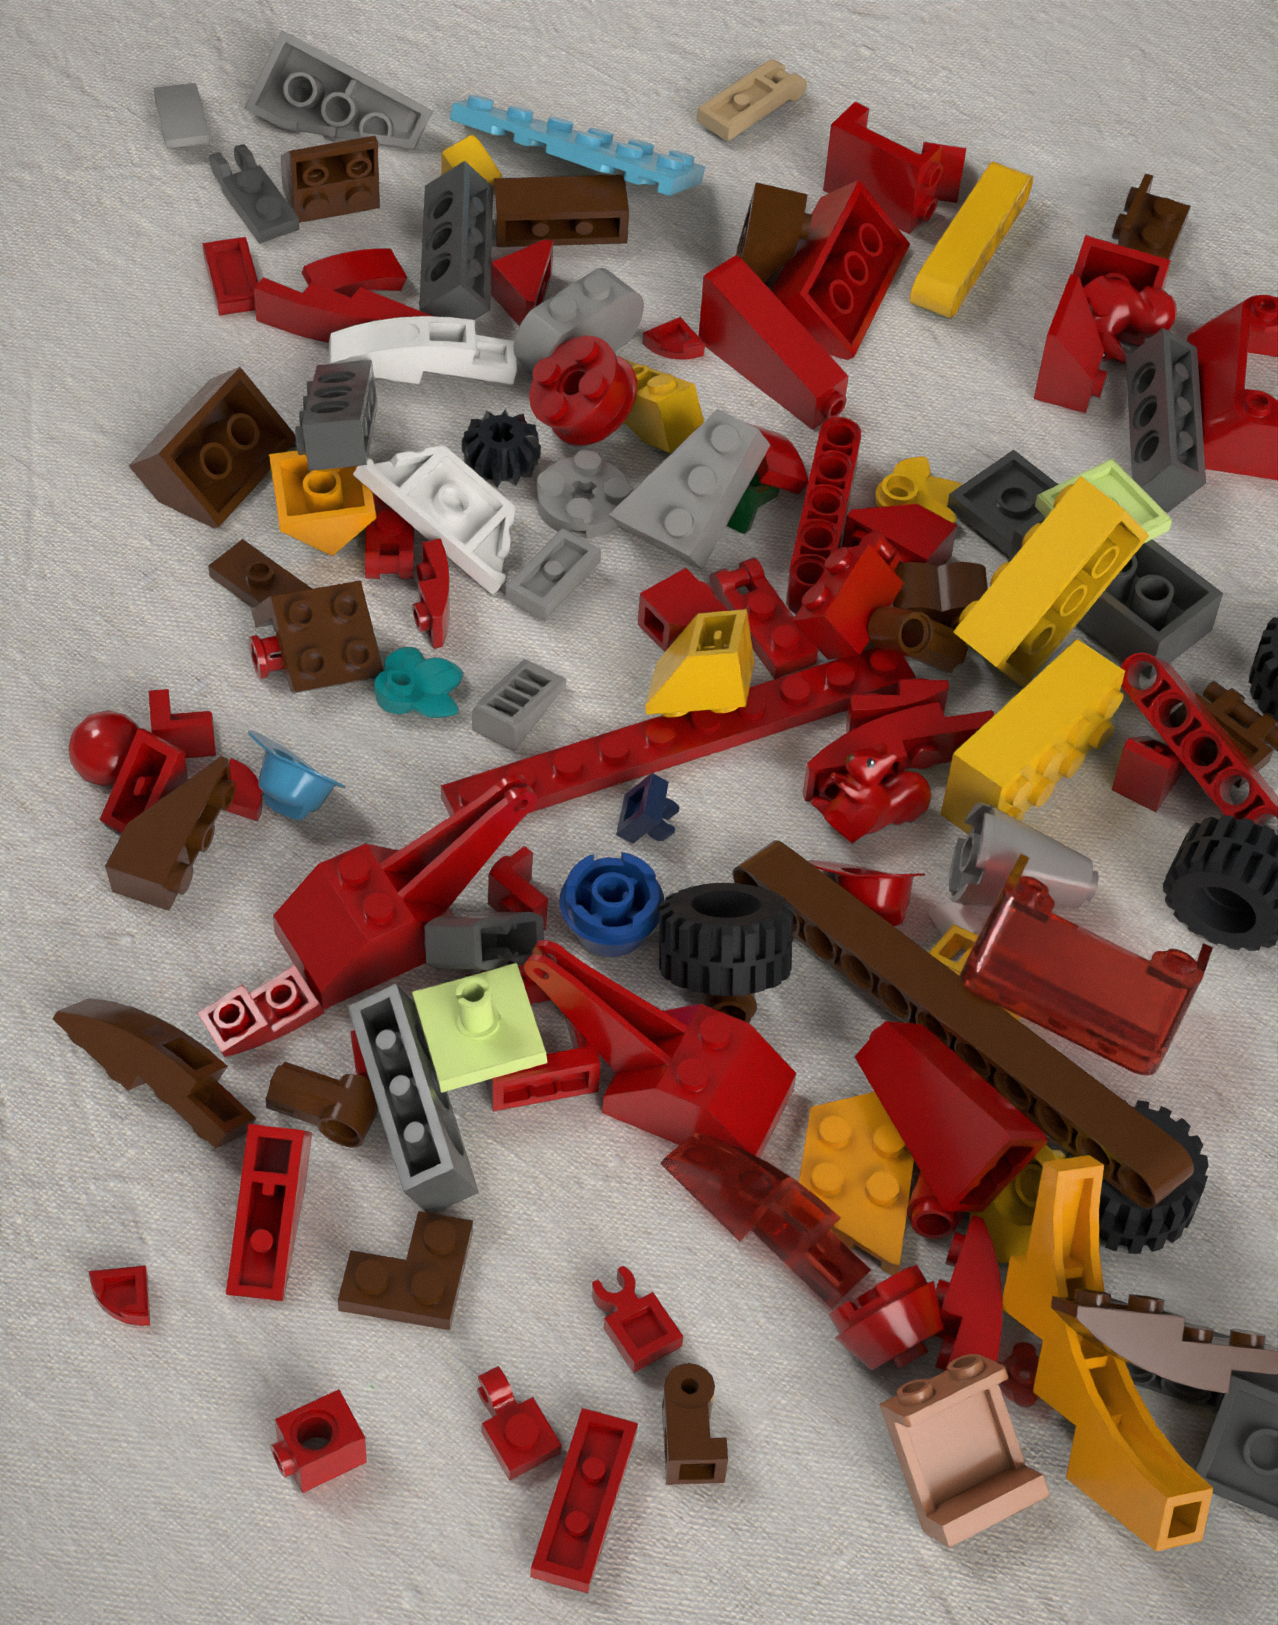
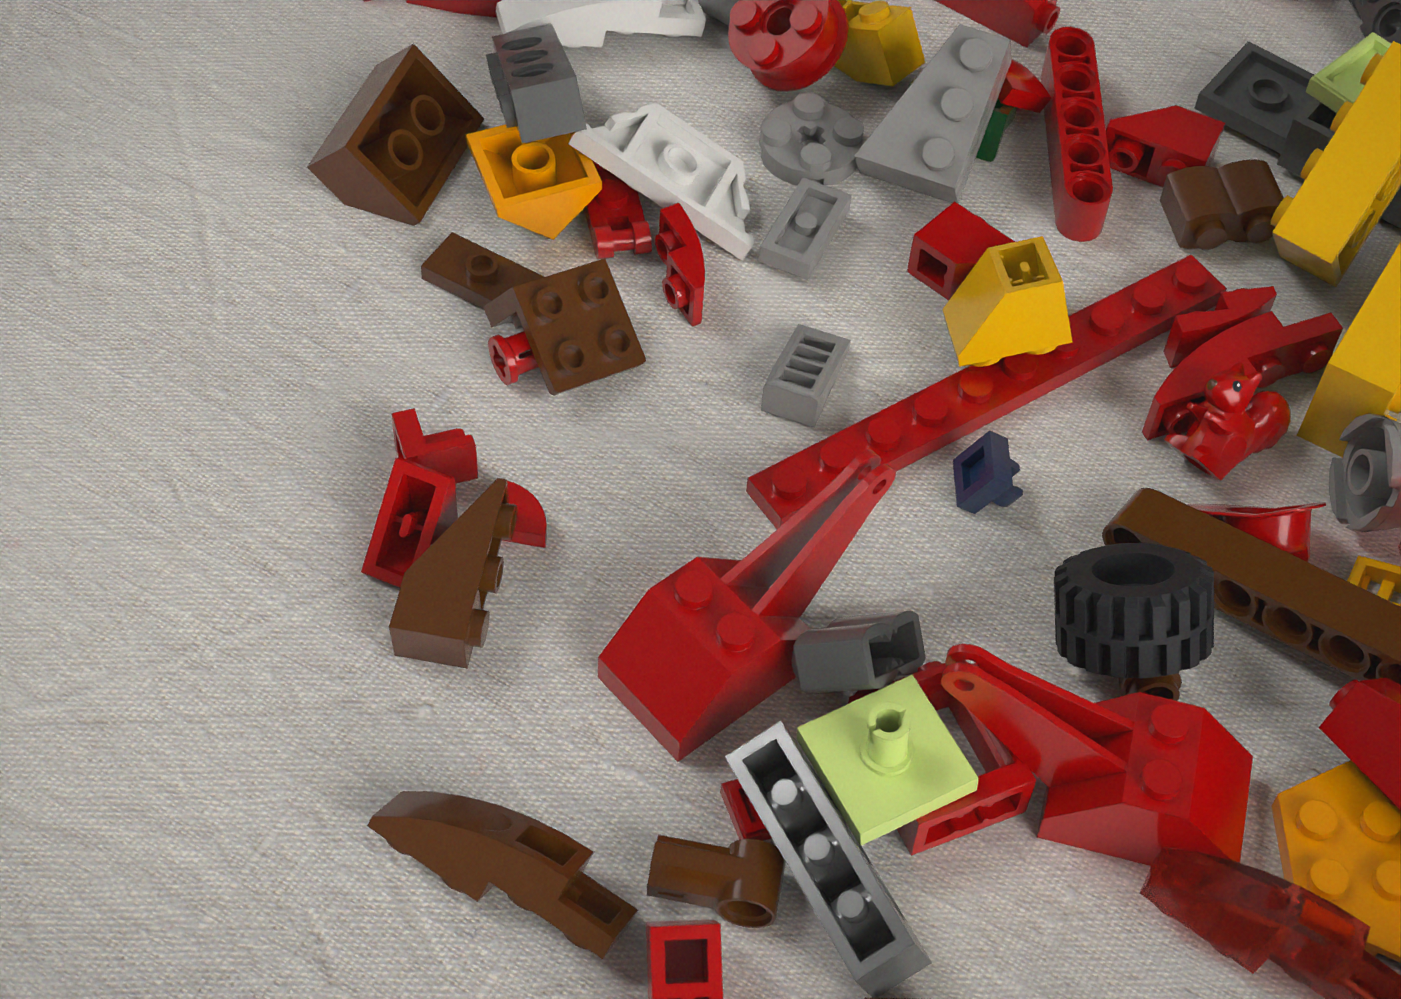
camera: 10 degrees left, 0 degrees up
red hair [69,710,139,786] -> none
red slope [197,965,325,1057] -> none
dark azure piece [248,730,346,821] -> none
teal plate [373,647,464,718] -> none
black gear [462,409,541,488] -> none
red bracket [487,846,548,930] -> none
blue cone [559,852,665,957] -> none
red plate [709,557,818,679] -> none
red brick [792,530,904,660] -> none
reddish brown piece [868,606,969,673] -> none
yellow plate [875,456,963,524] -> none
white sticker [928,902,981,936] -> none

